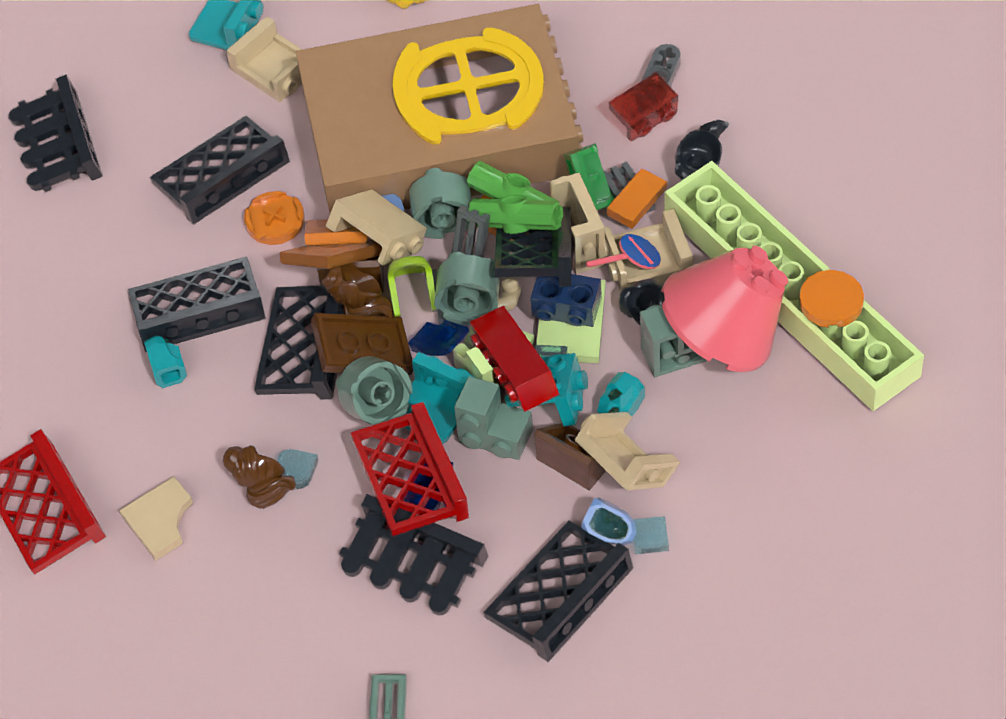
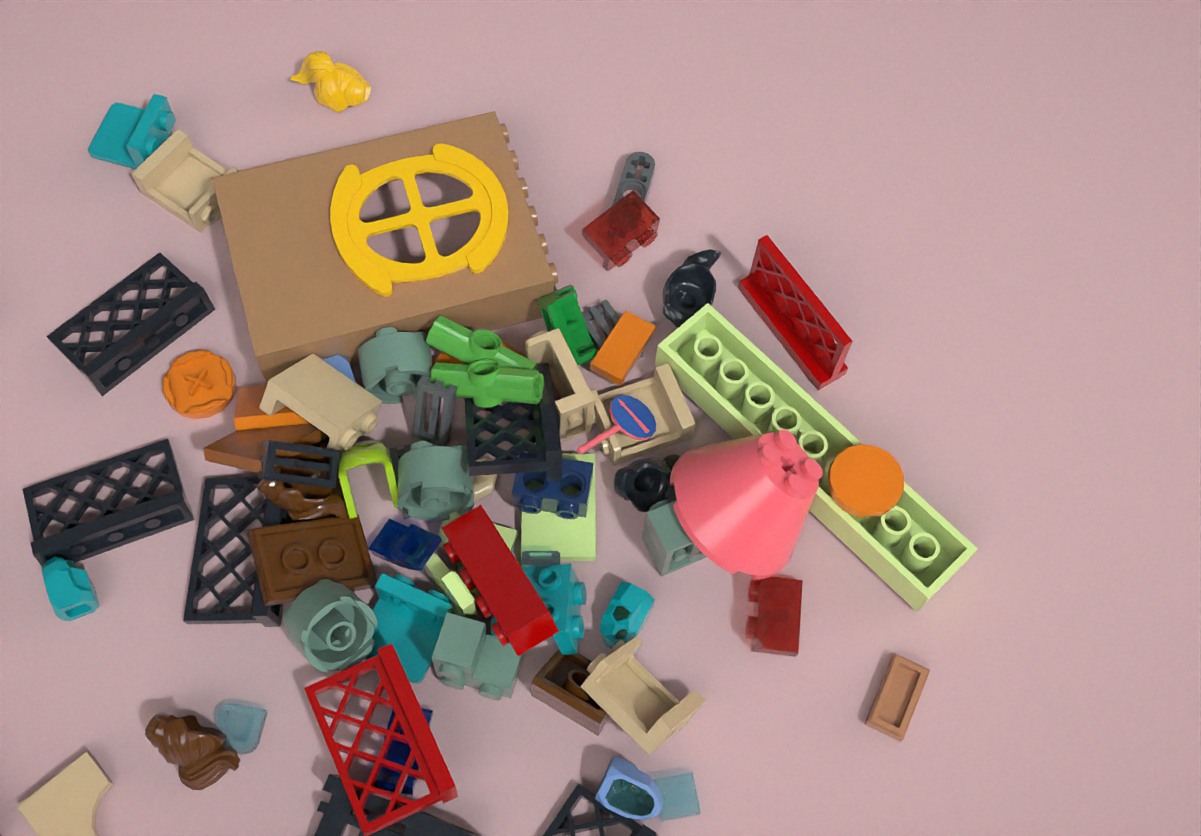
camera: 15 degrees left, 10 degrees up
none -> black tile [258,440,341,488]
none -> red fence [738,235,853,391]
none -> clear red bracket [745,576,803,657]
none -> nougat tile [864,653,930,742]

